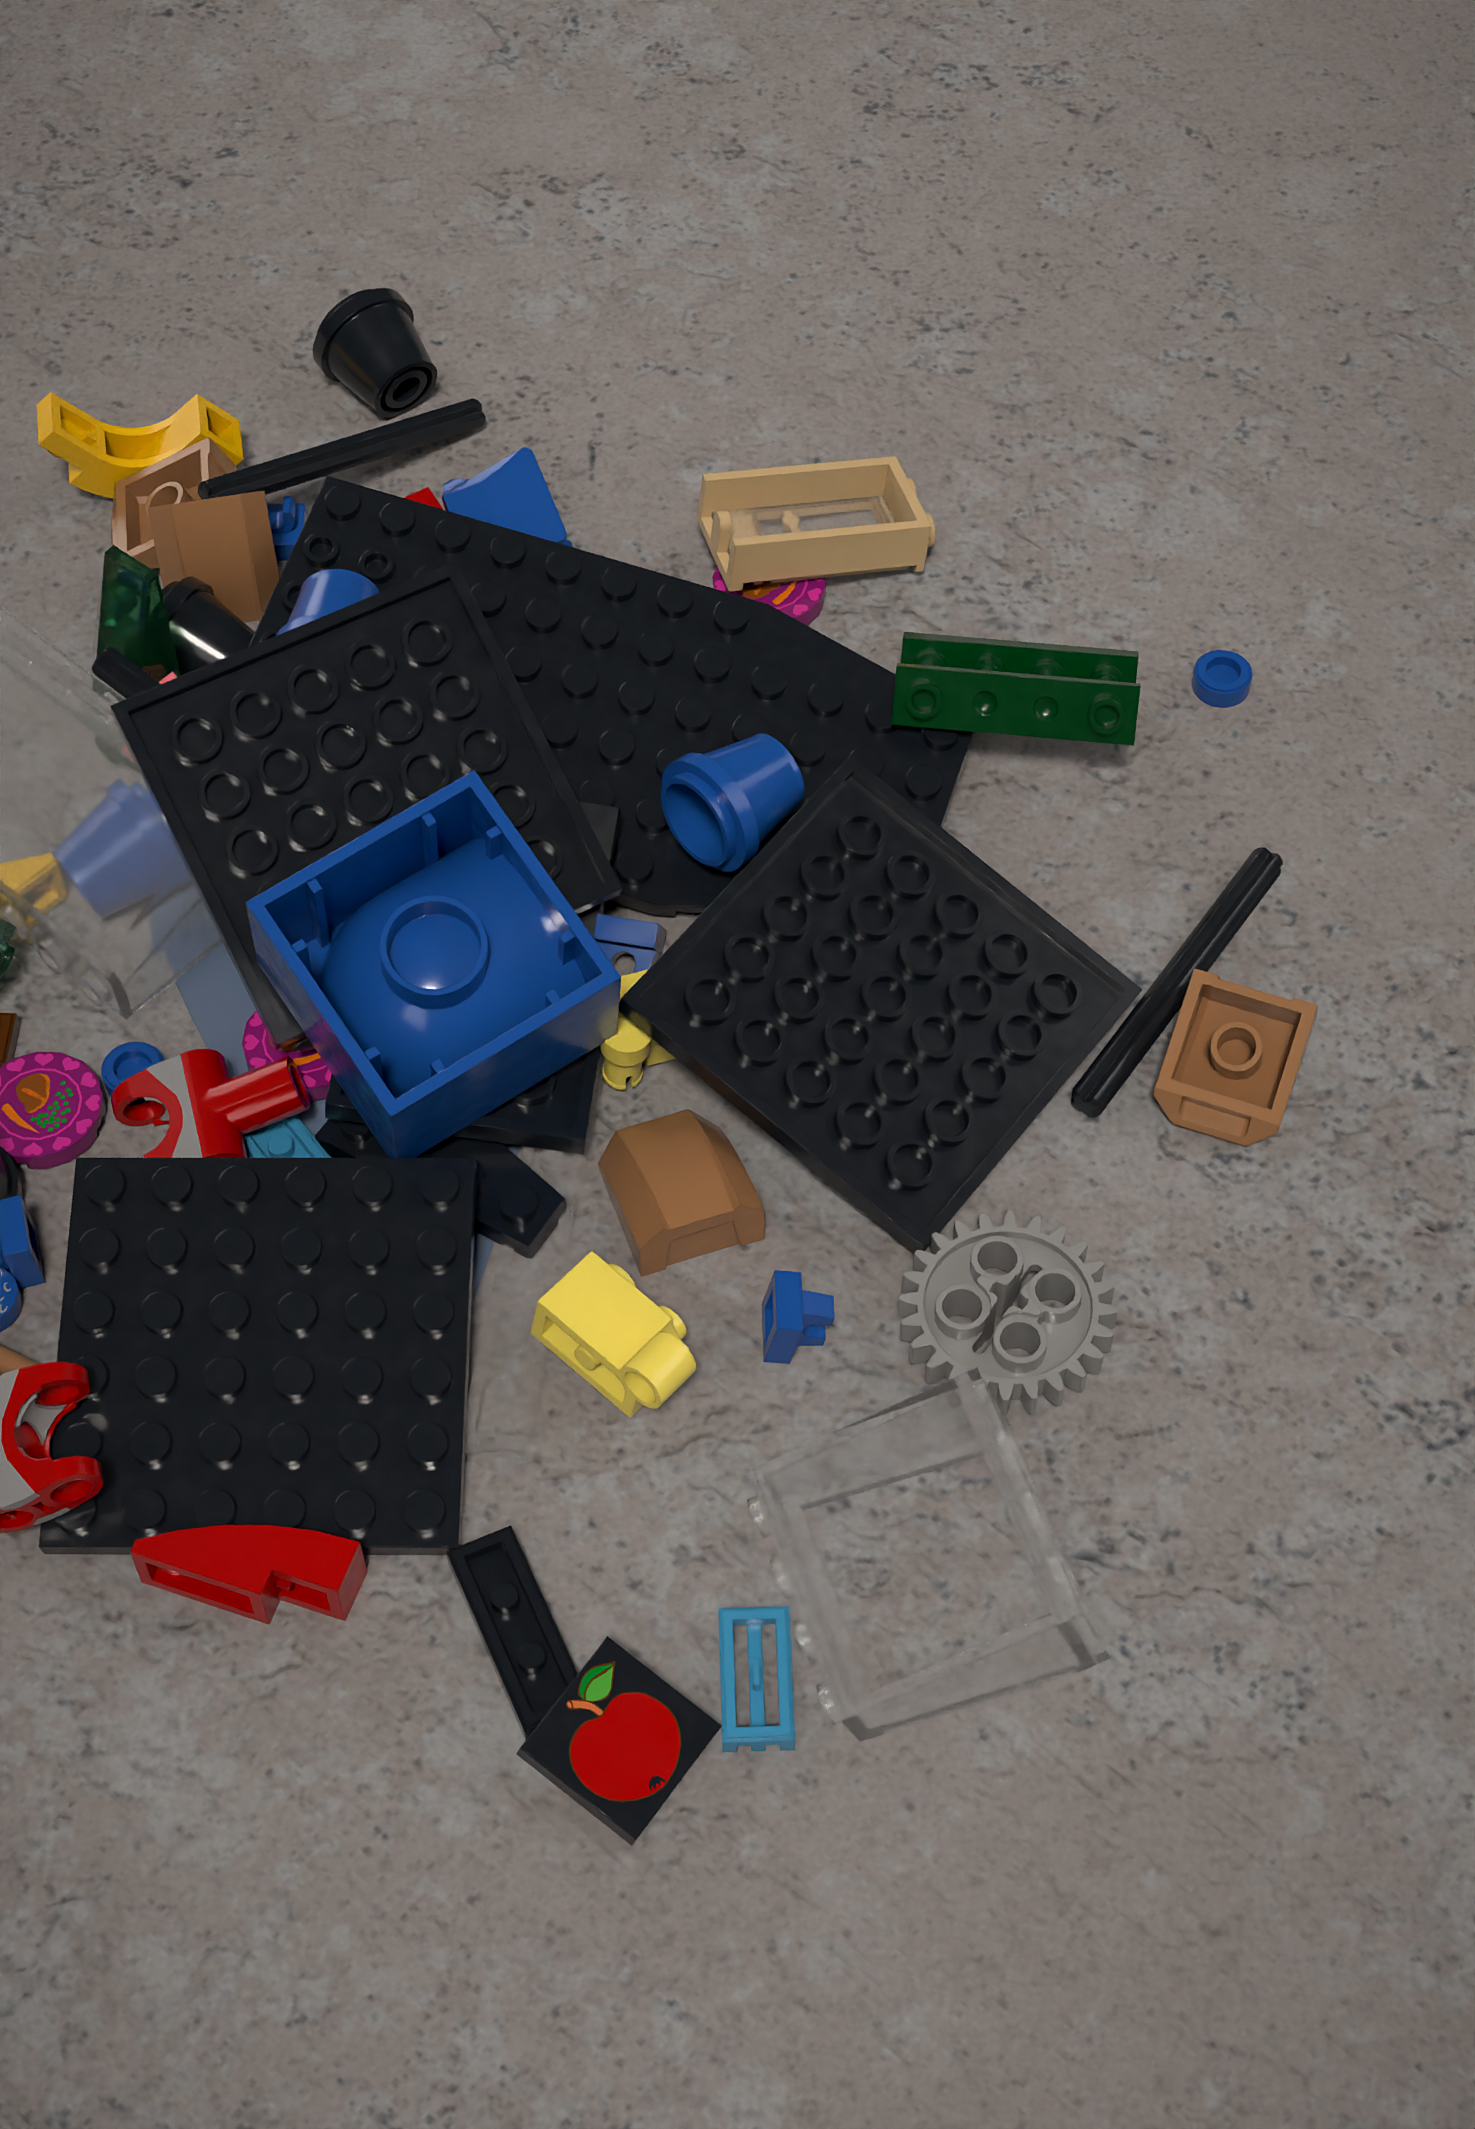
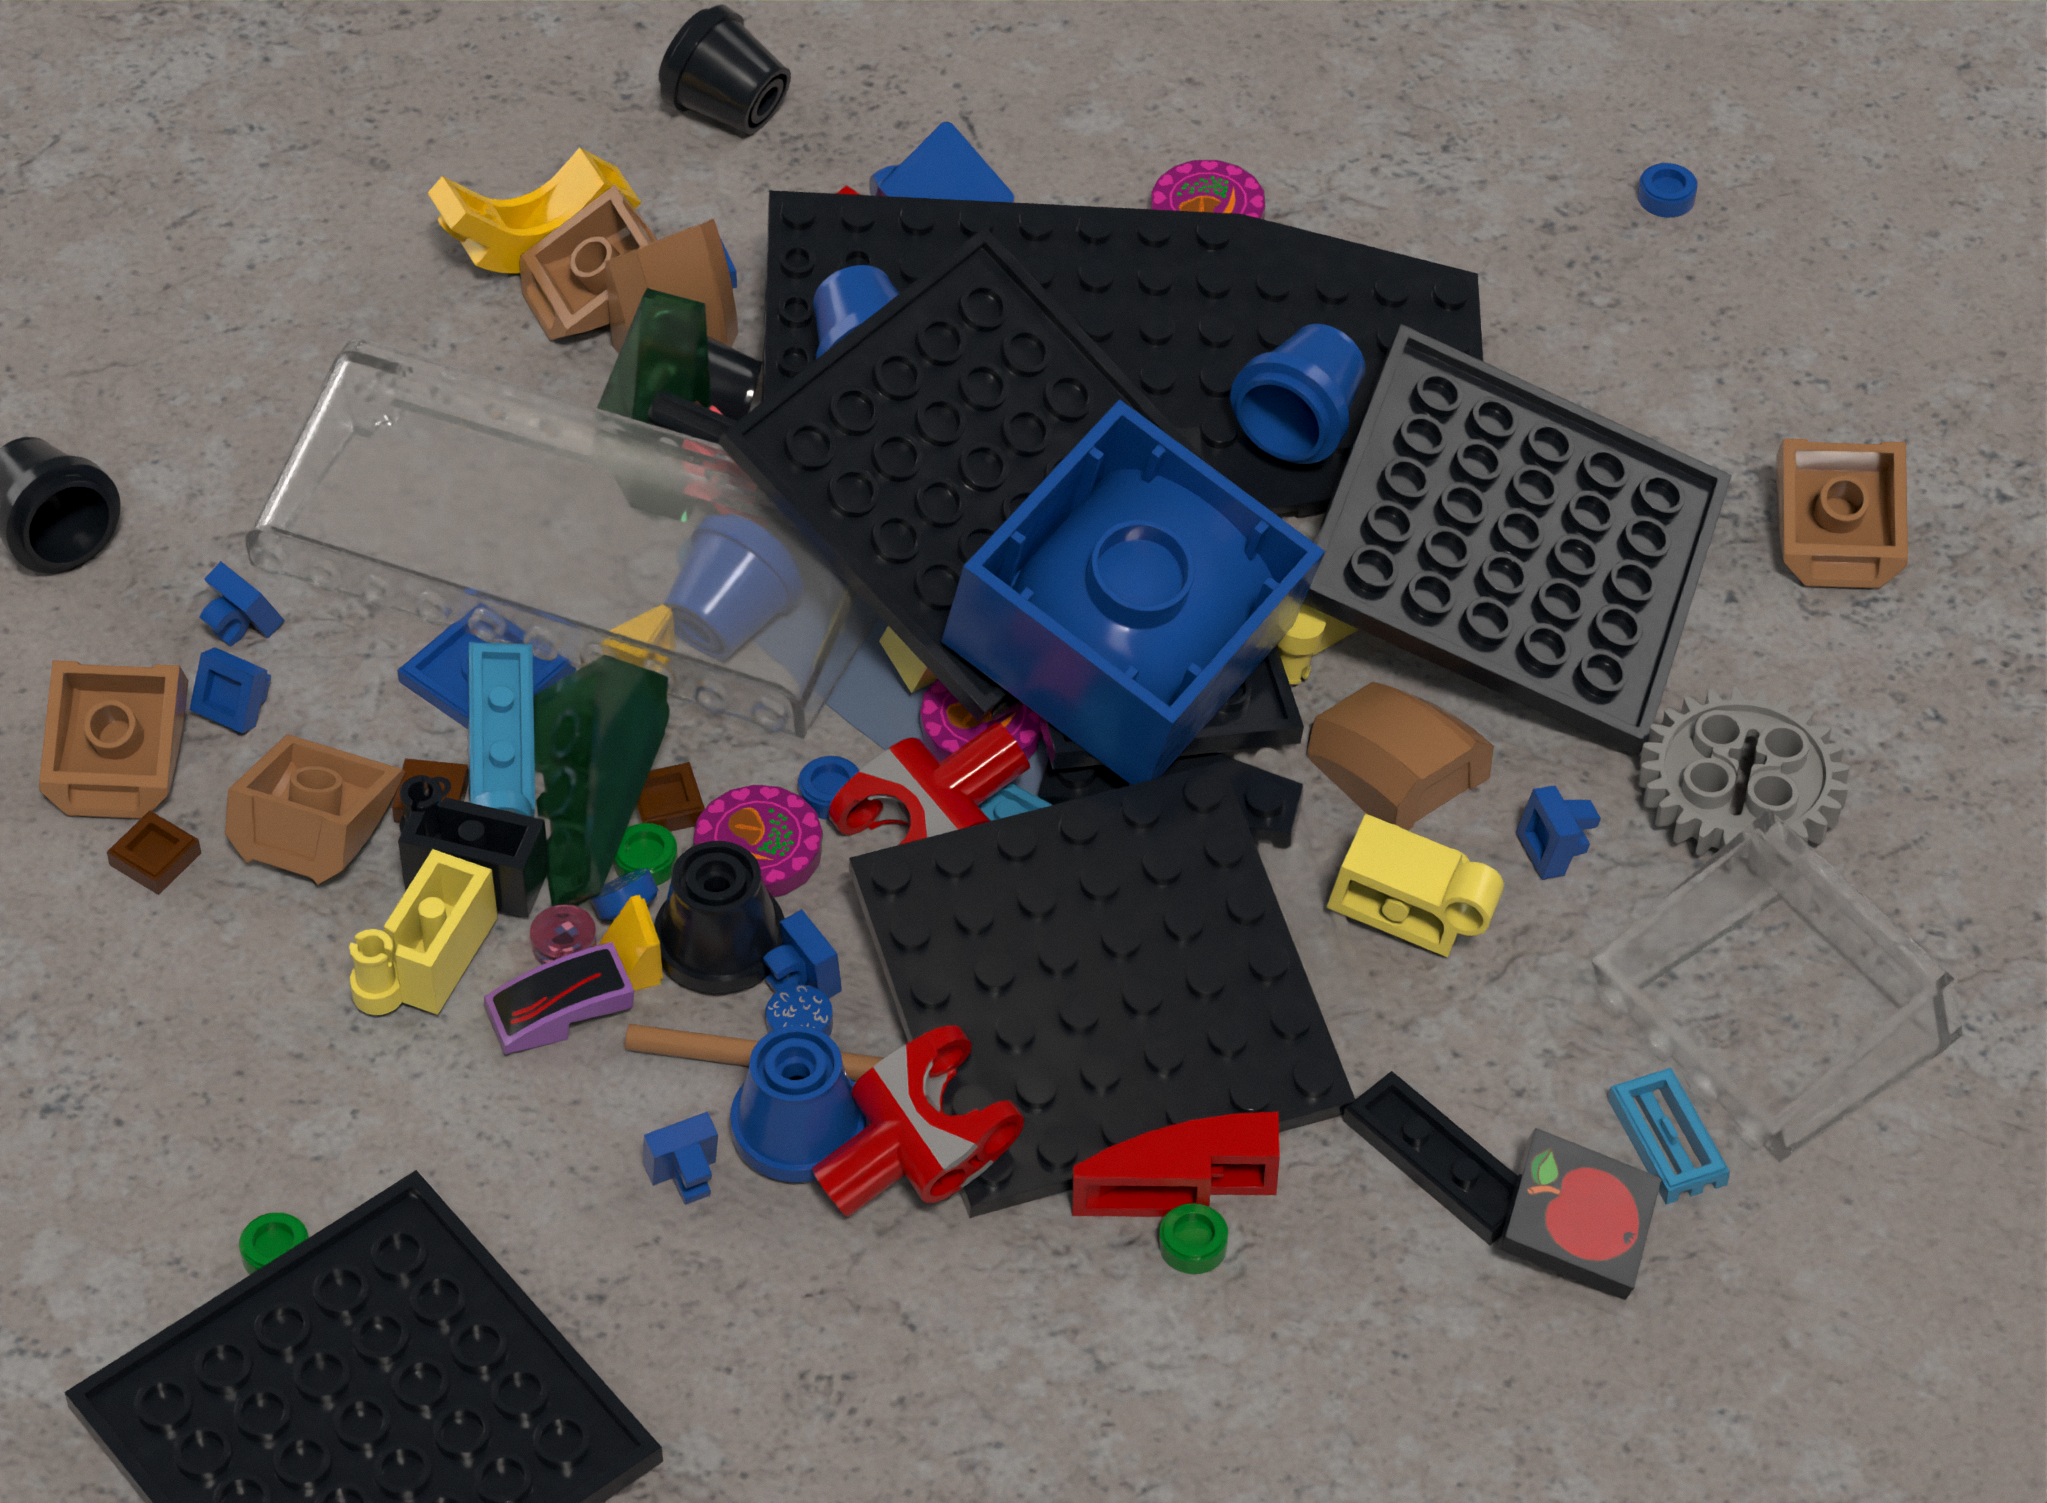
camera: 20 degrees left, 5 degrees down
black axle [198,398,486,500] -> none
tan door [697,456,935,591] -> none
dark green fence [892,632,1141,746] -> none
black axle [1071,847,1283,1117] -> none
none -> green tile [1159,1203,1228,1274]

